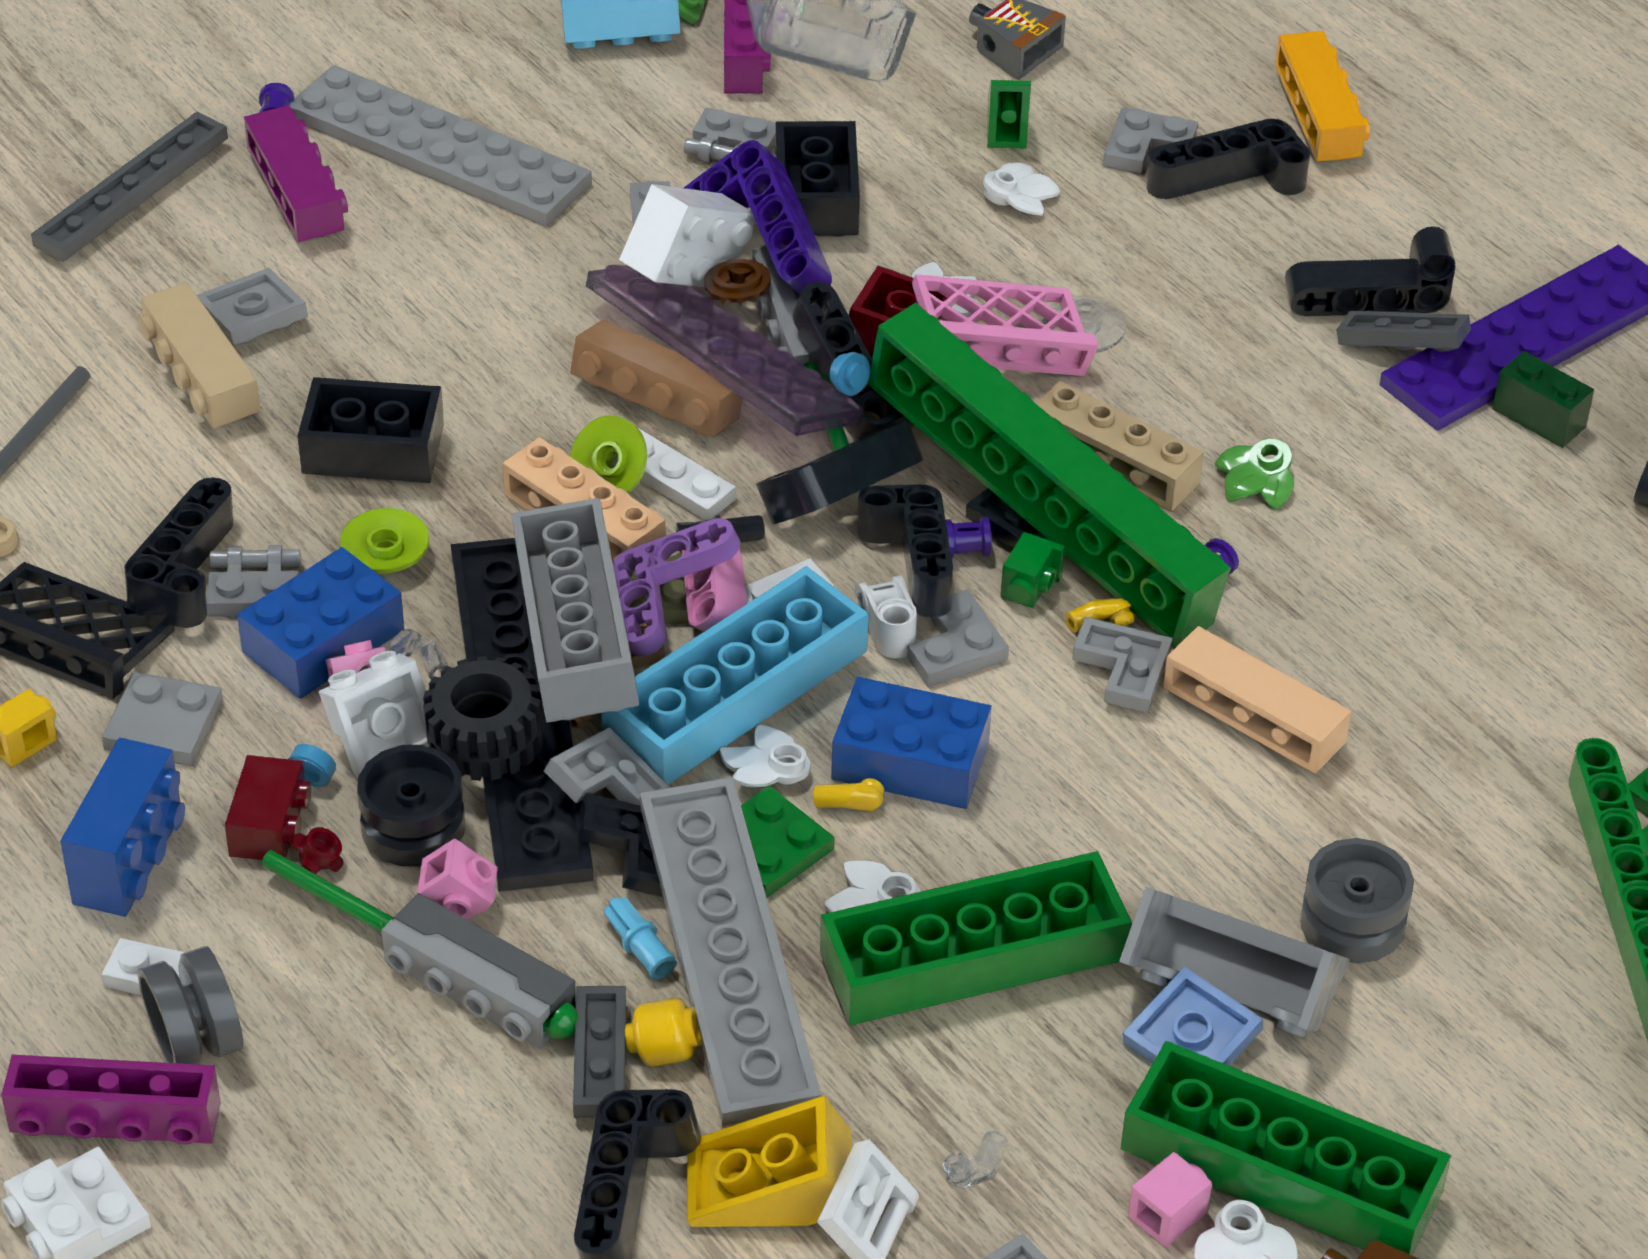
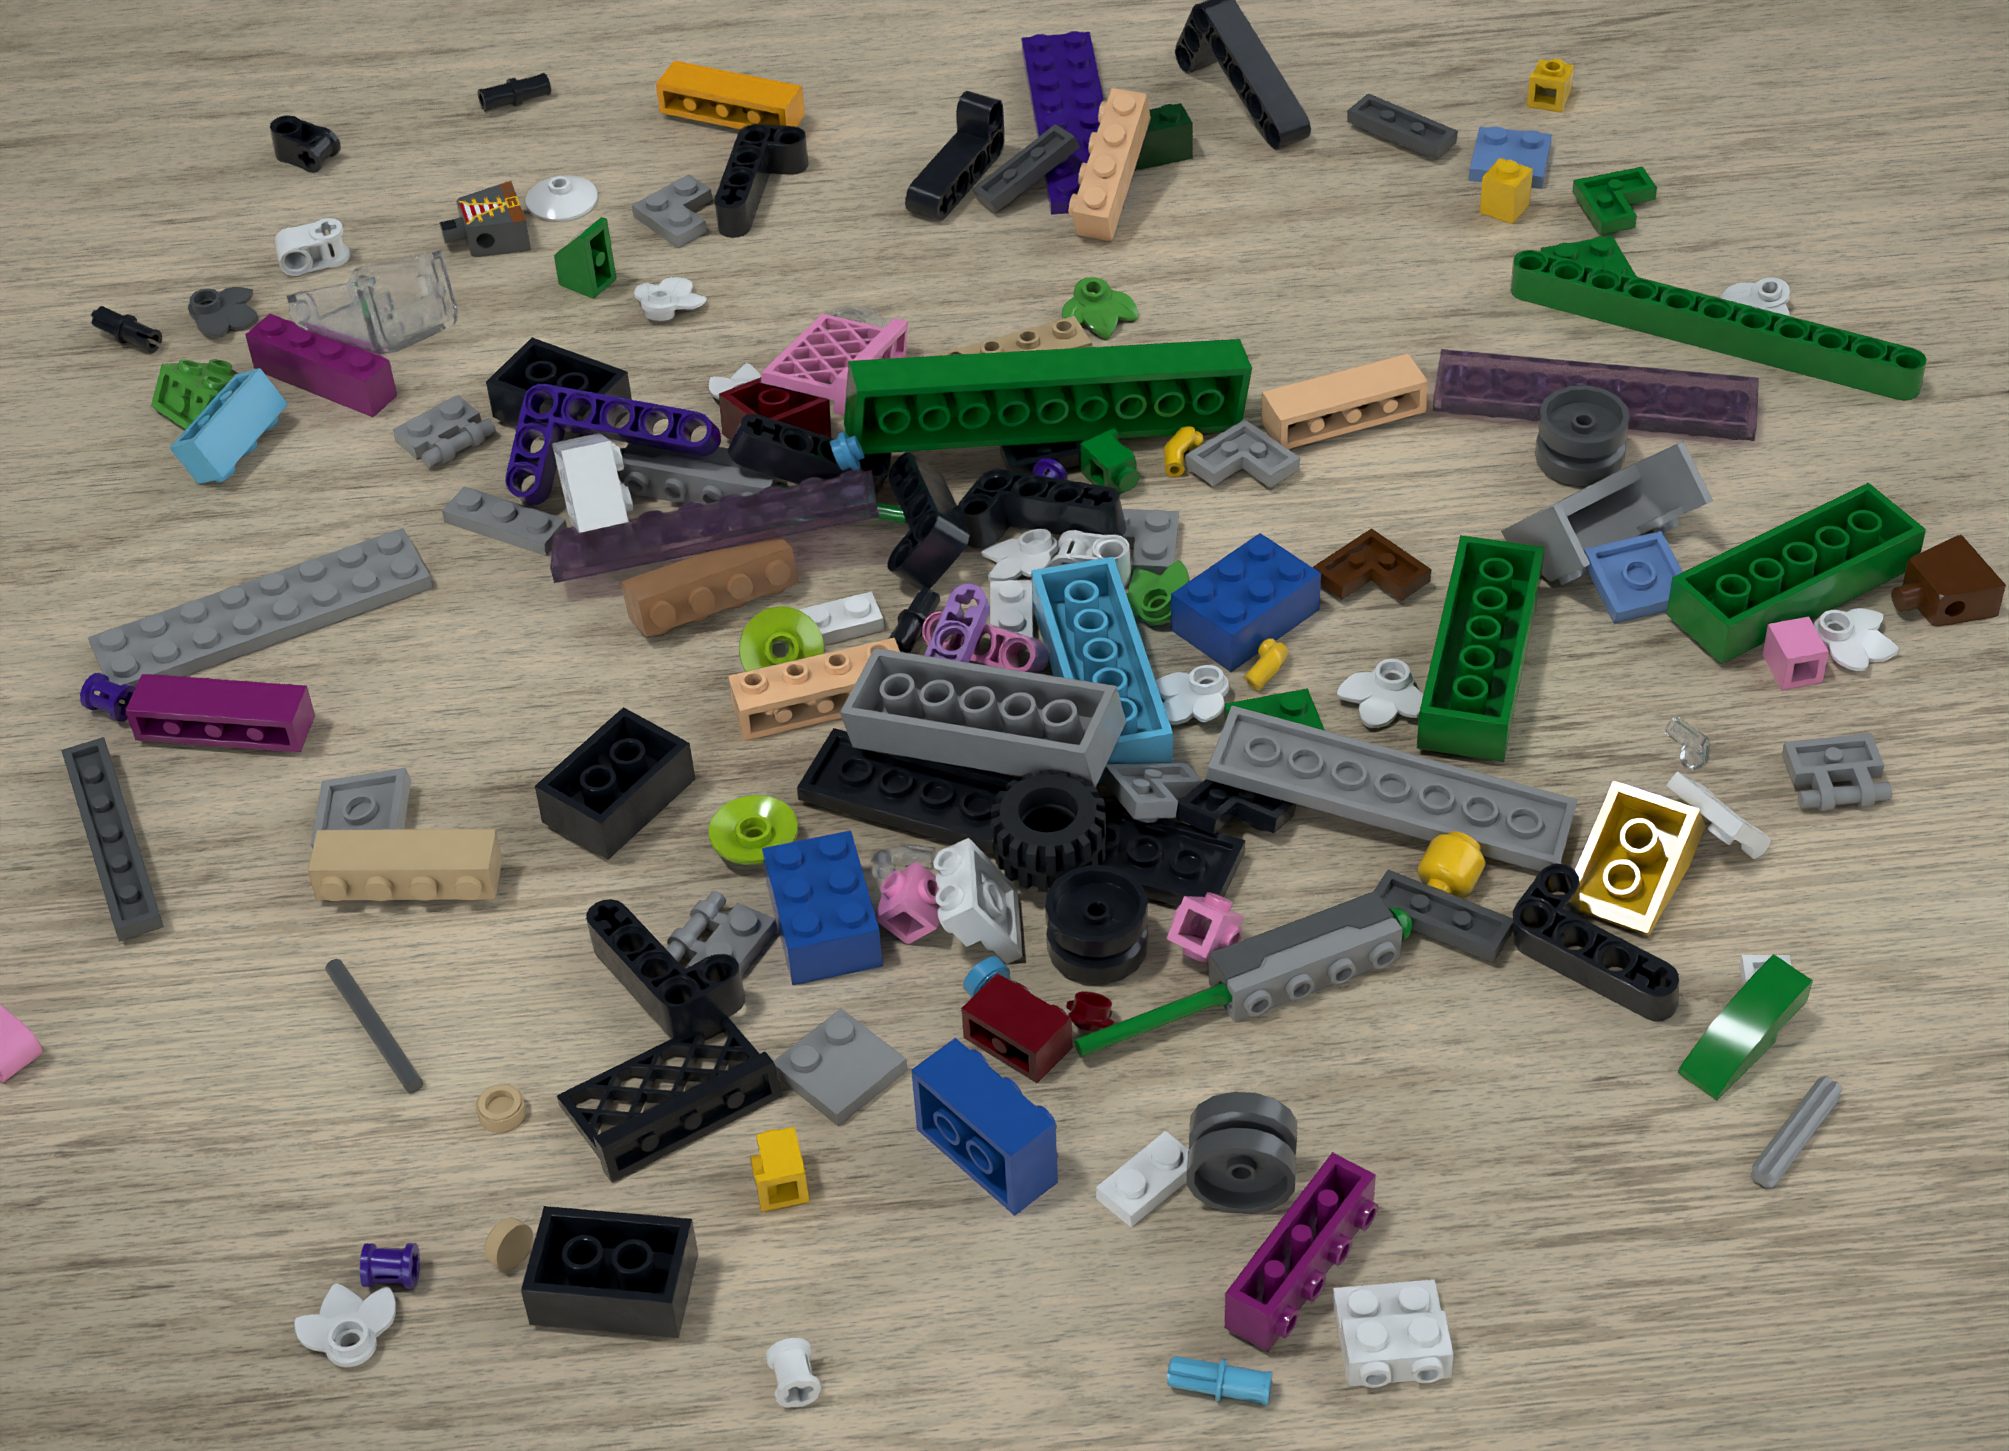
camera: 55 degrees left, 0 degrees up
medium azure axle [604,897,677,980] -> none
reddish brown gear [704,259,771,306] -> none
none -> white dish [526,175,598,222]
none -> white plate [982,529,1058,581]
none -> light nougat brick [1069,88,1150,242]
none -> bright green plate [1126,561,1190,625]
none -> reddish brown plate [1313,528,1432,601]
none -> clear purple plate [1432,349,1759,441]

